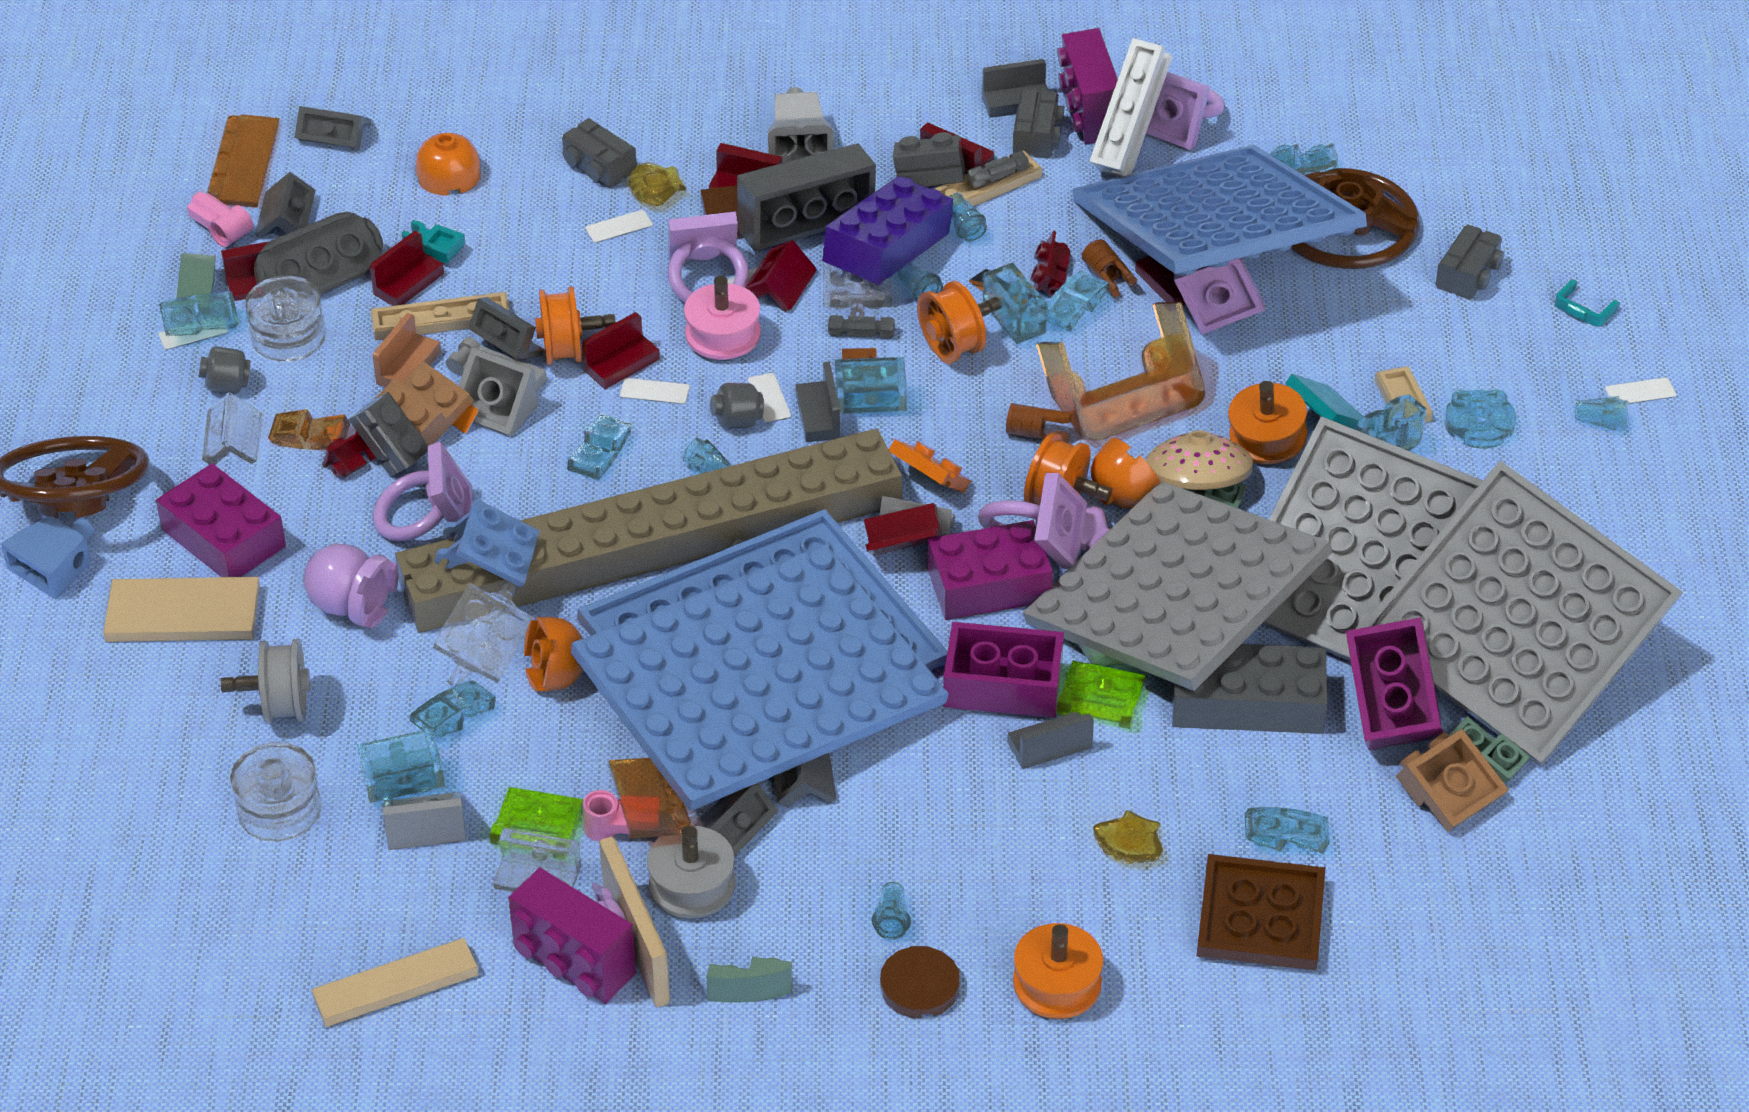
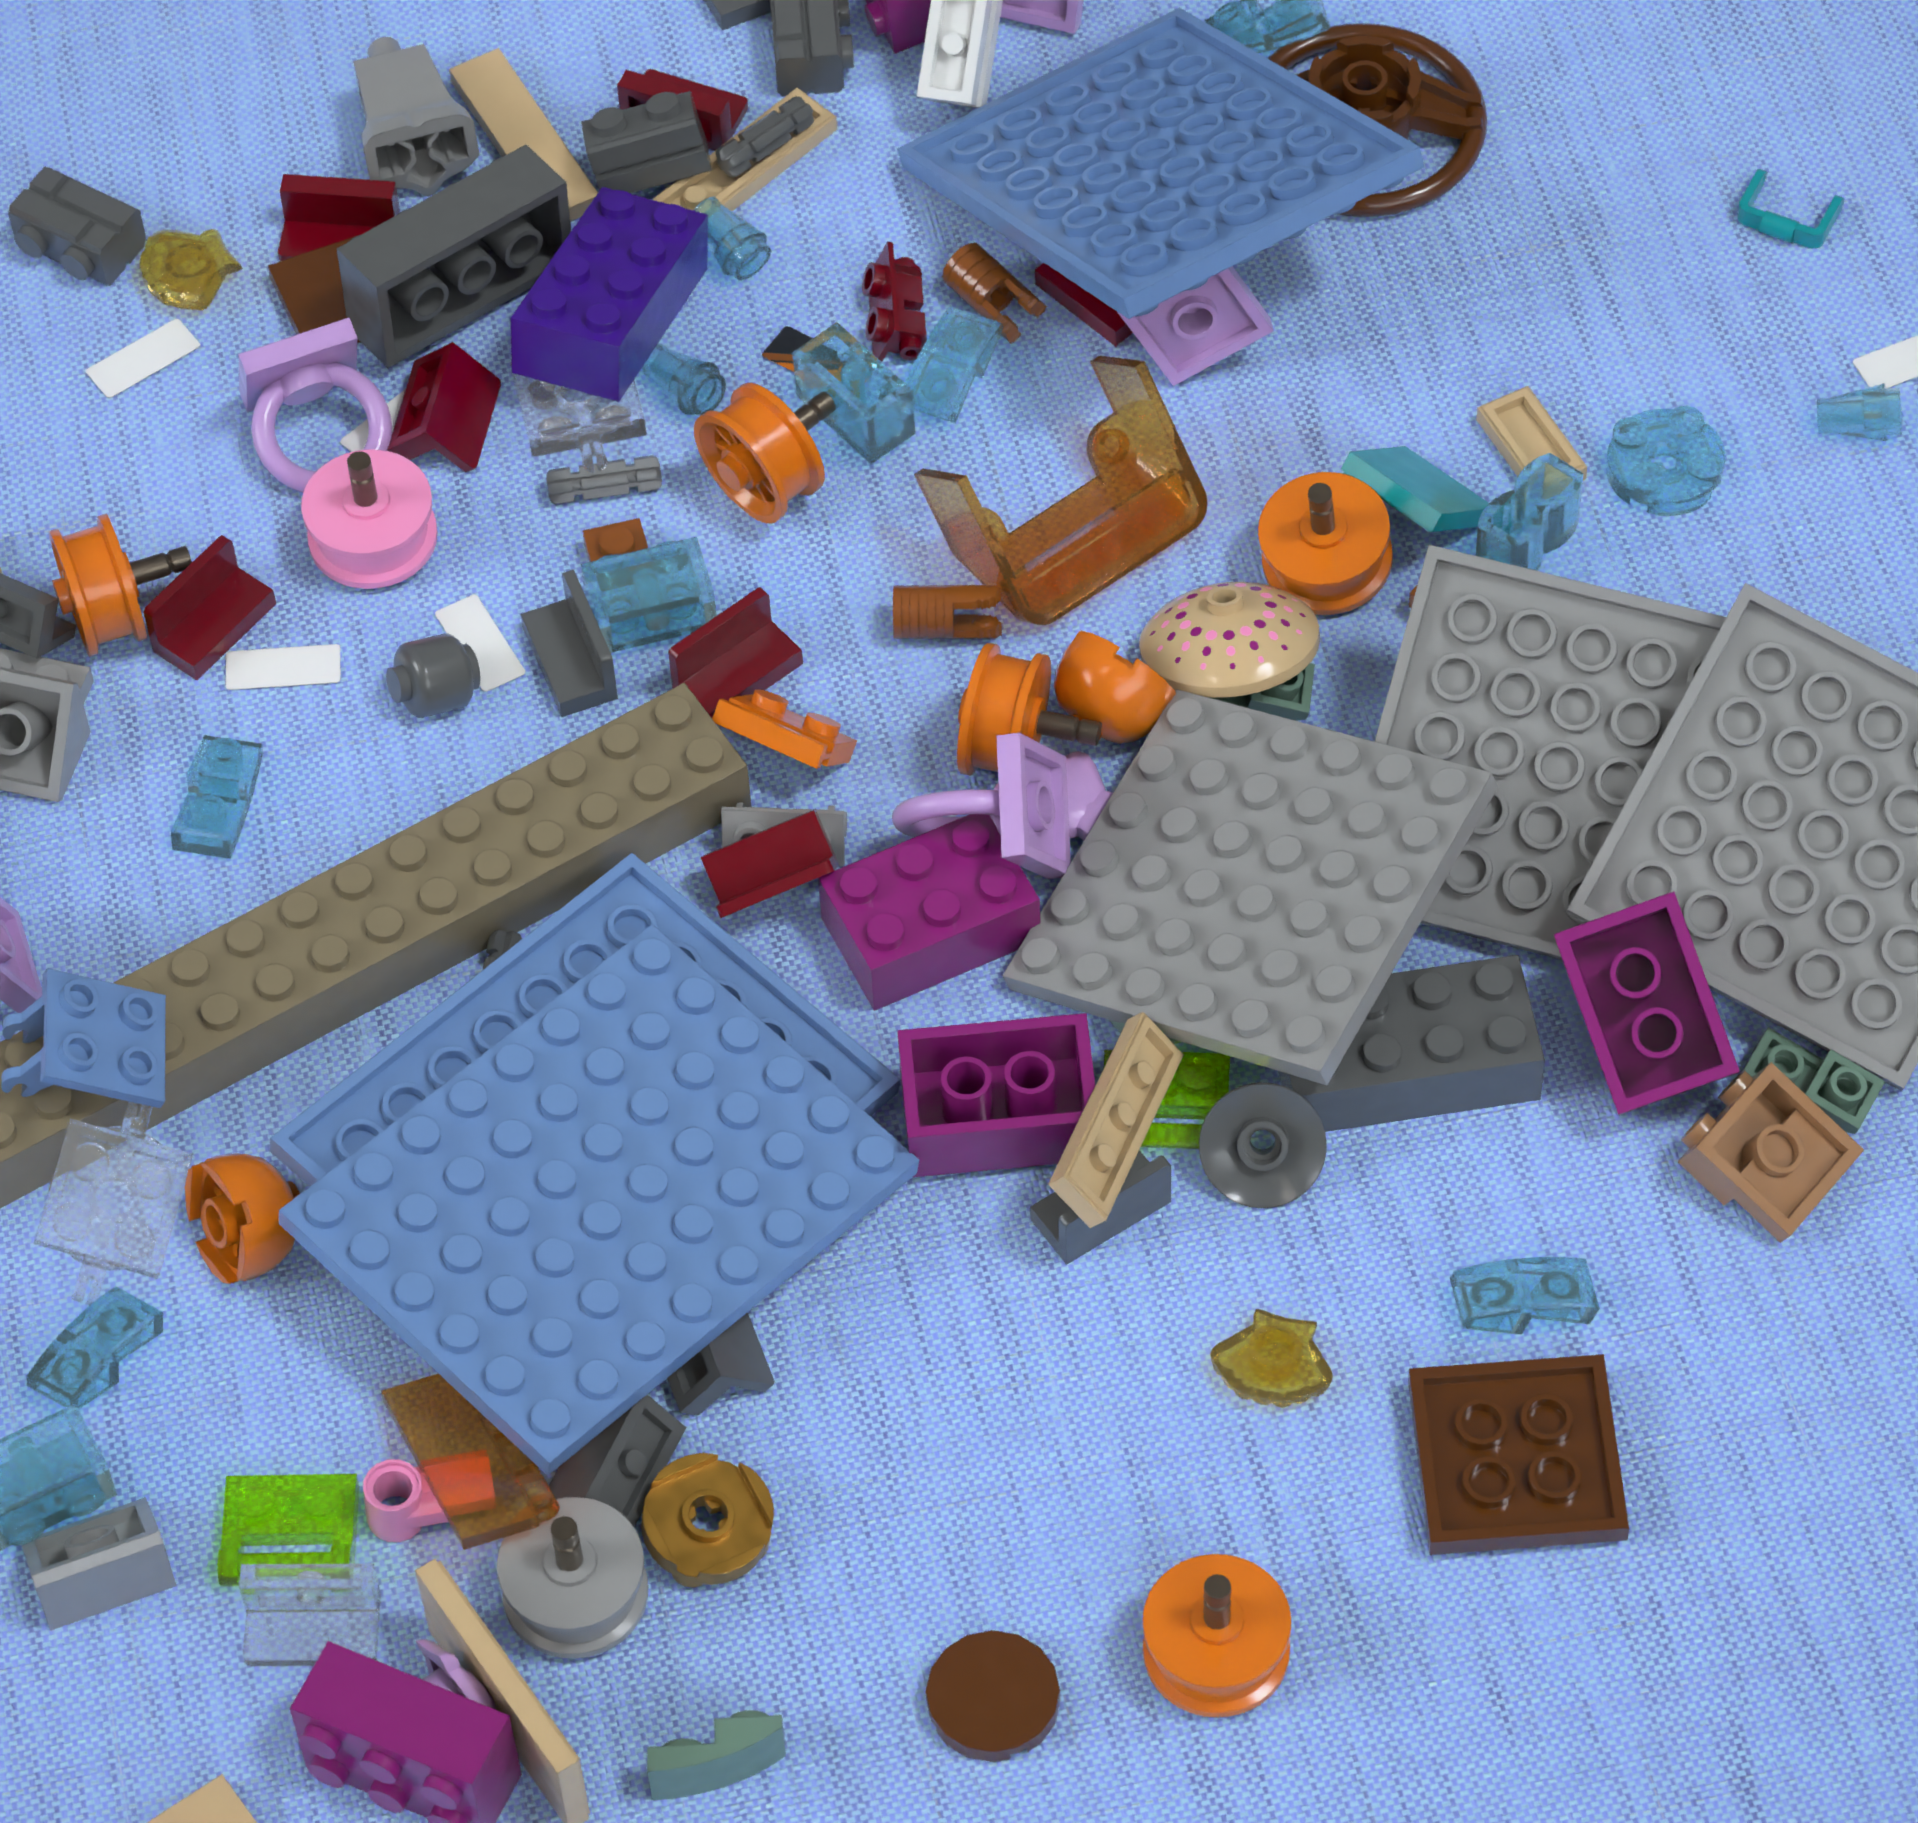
camera: 10 degrees left, 10 degrees up
clear light blue cone [683,437,733,474] -> none
clear light blue cone [871,882,911,940] -> none
dark grey brick [1435,224,1504,300] -> none
none -> tan tile [449,48,598,221]
none -> pearl gold plate [641,1453,774,1588]
none -> dark red panel [668,587,803,724]
none -> tan tile [1048,1012,1183,1228]
none -> dark grey dish [1199,1083,1327,1208]

